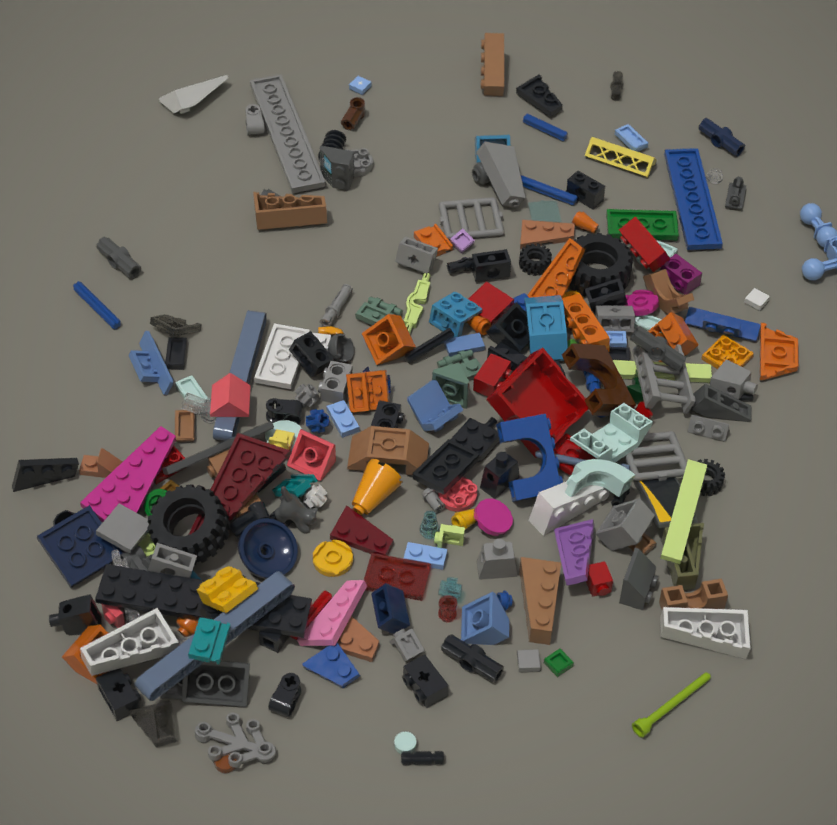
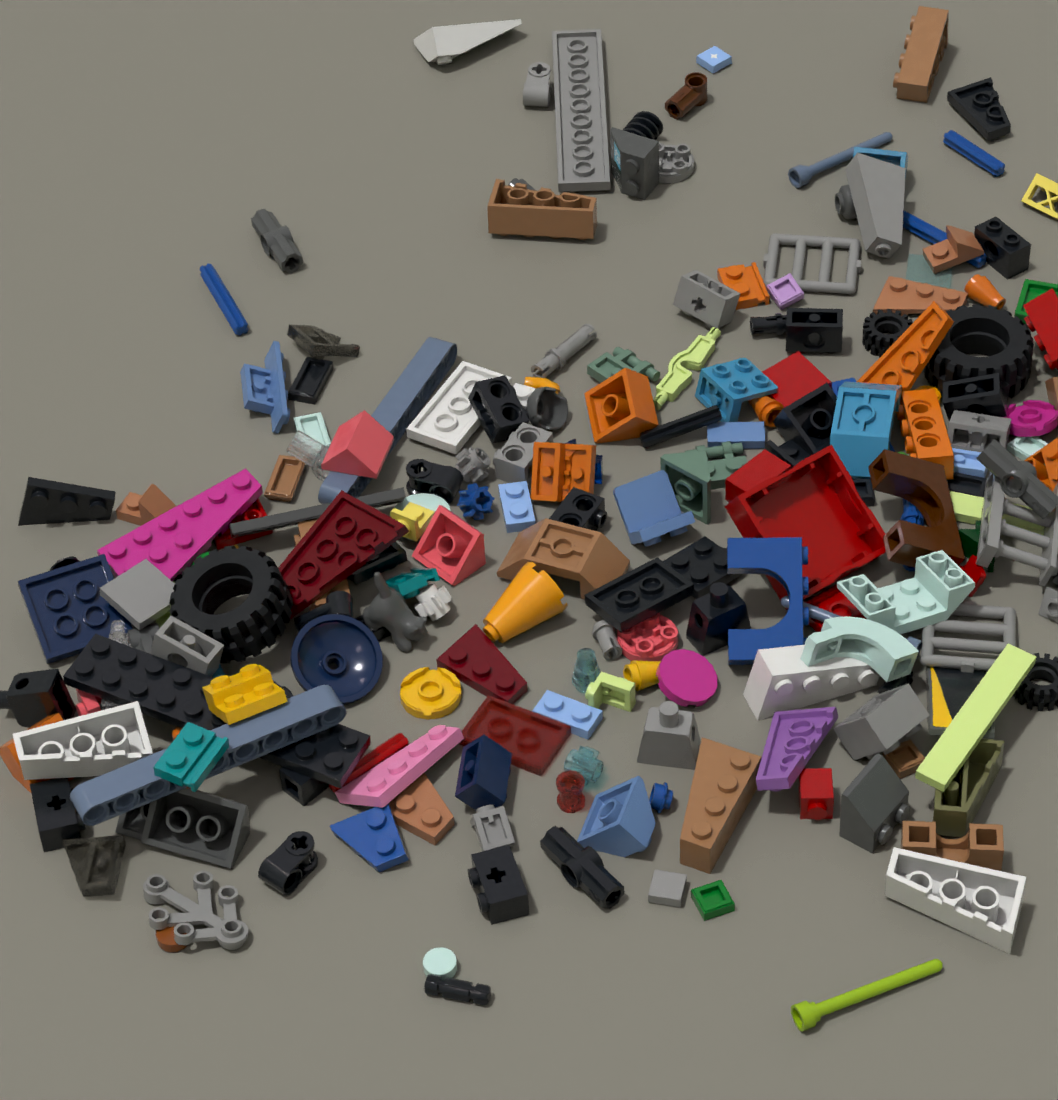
camera: 20 degrees right, 5 degrees down
none -> sand blue piece [788,132,893,188]
none -> nougat slope [922,225,984,274]

